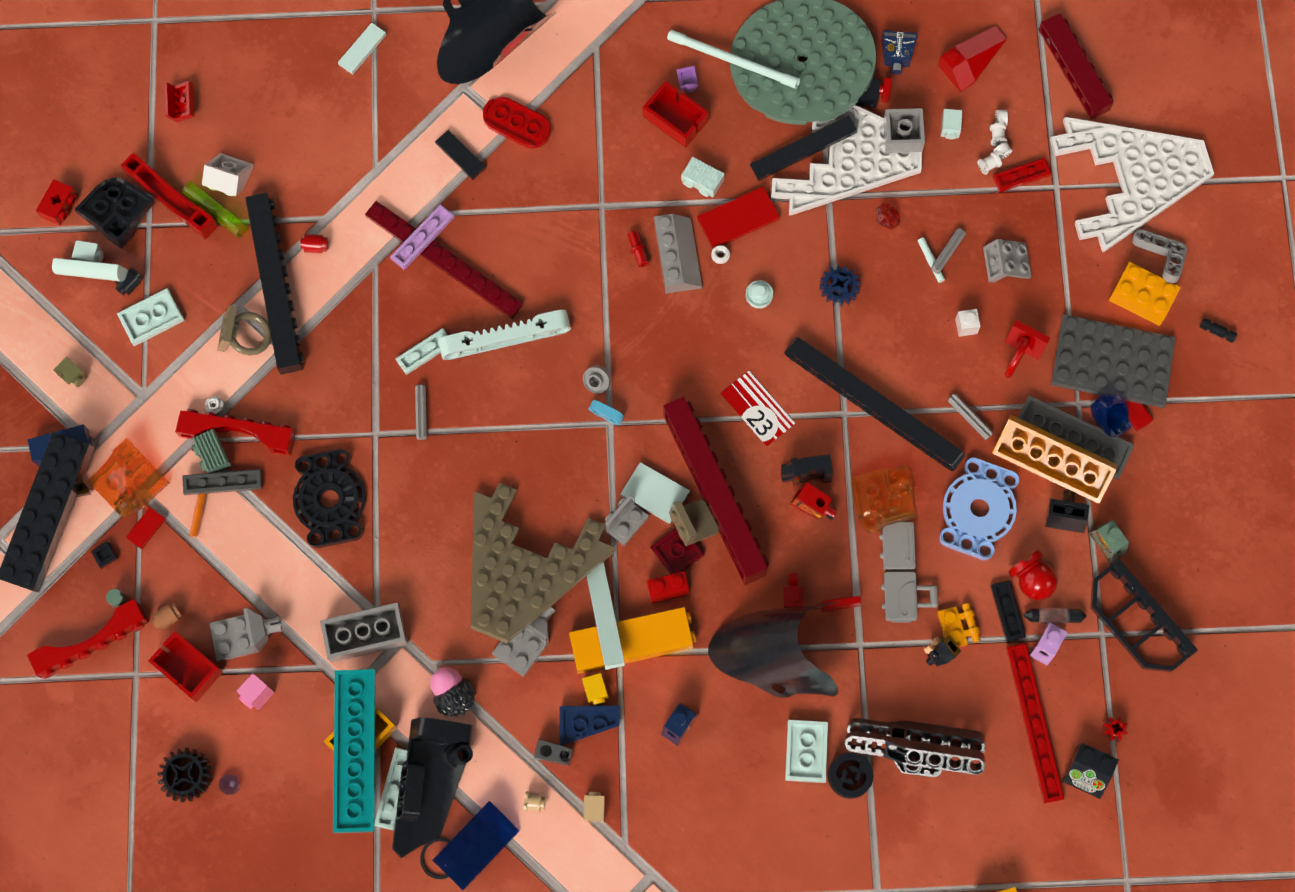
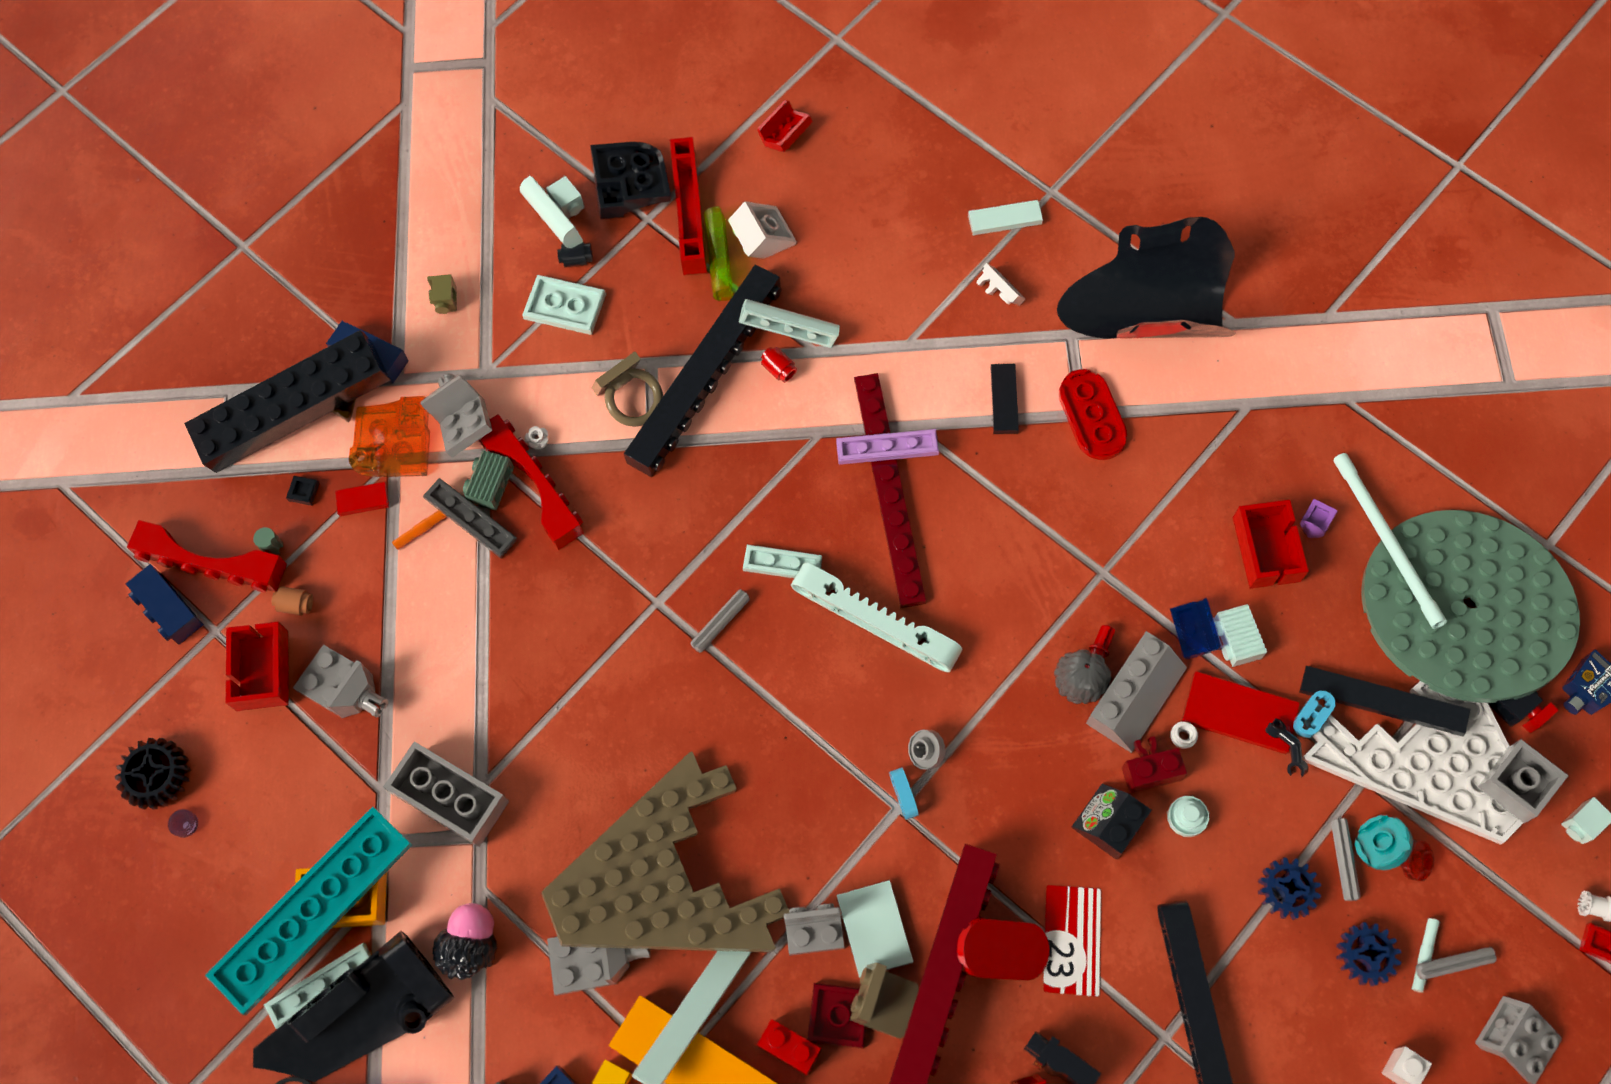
camera: 45 degrees right, 5 degrees down
red brick [36,179,78,226] -> none
bright pink brick [236,673,275,710] -> none
black piece [293,449,366,548] -> none
none -> dark blue brick [125,564,204,644]
none -> light grey plate [420,374,492,457]
none -> light aqua brick [739,299,840,348]
none -> red tile [957,918,1049,981]
none -> white plate [977,263,1025,306]
none -> dark grey hair [1054,649,1112,704]
none -> black slope [1071,784,1152,860]
none -> dark red brick [1122,736,1187,793]
none -> clear blue plate [1170,598,1223,660]
none -> black arm [1265,718,1309,777]
none -> medium azure beam [1293,691,1335,738]
none -> light grey axle [1331,818,1361,901]
none -> dark blue gear [1336,922,1401,987]
none -> teal tile [1355,815,1413,870]

